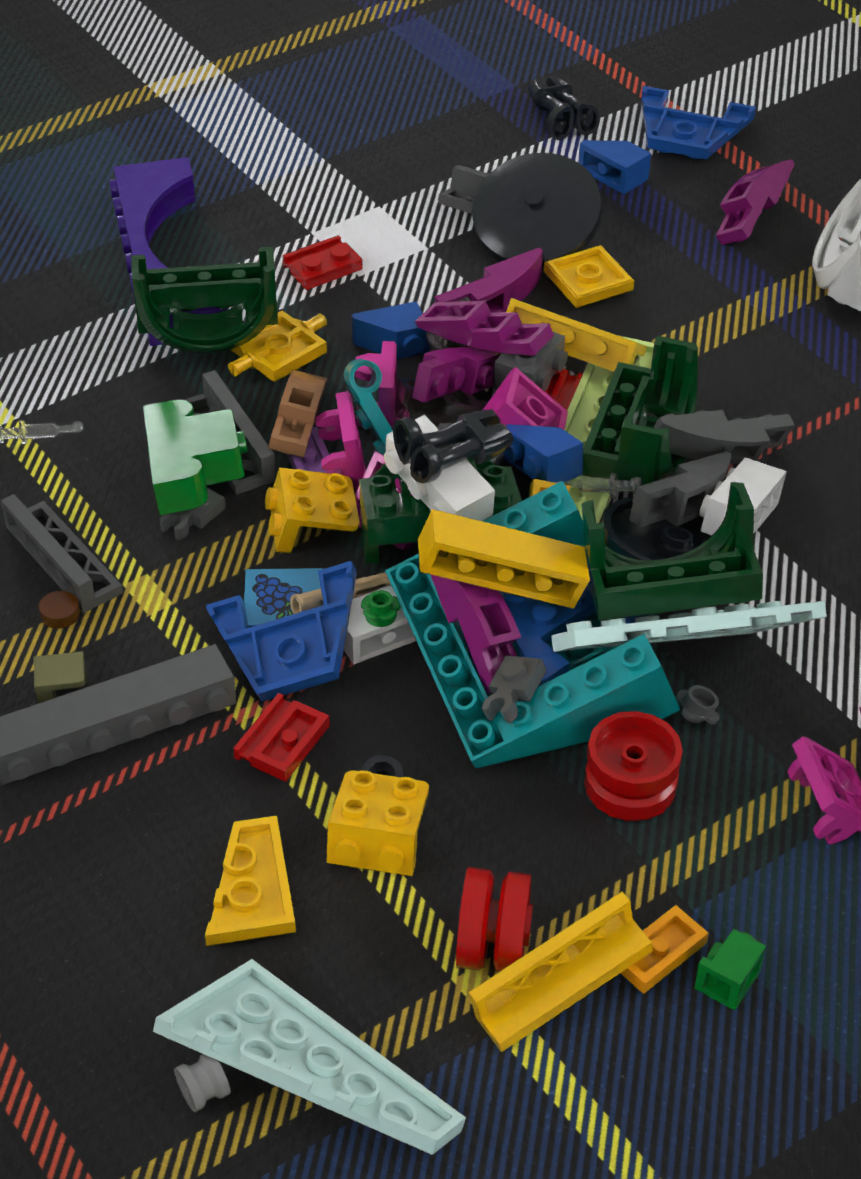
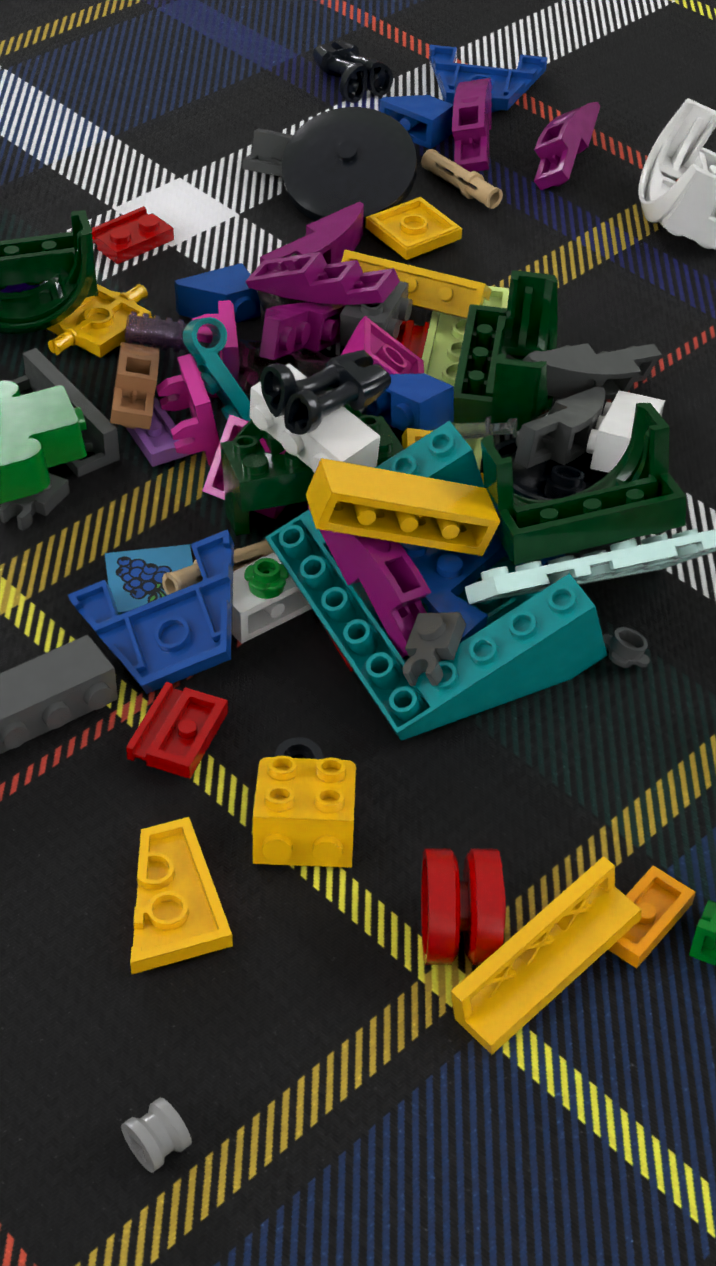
camera: 10 degrees left, 0 degrees up
light aqua wing [153,959,466,1155] -> none
yellow bracket [265,467,360,553] -> none
red wheel [584,711,683,821] -> none
none -> clear purple piece [125,311,191,354]
none -> tan pin [421,149,503,209]
none -> magenta slope [452,78,492,172]

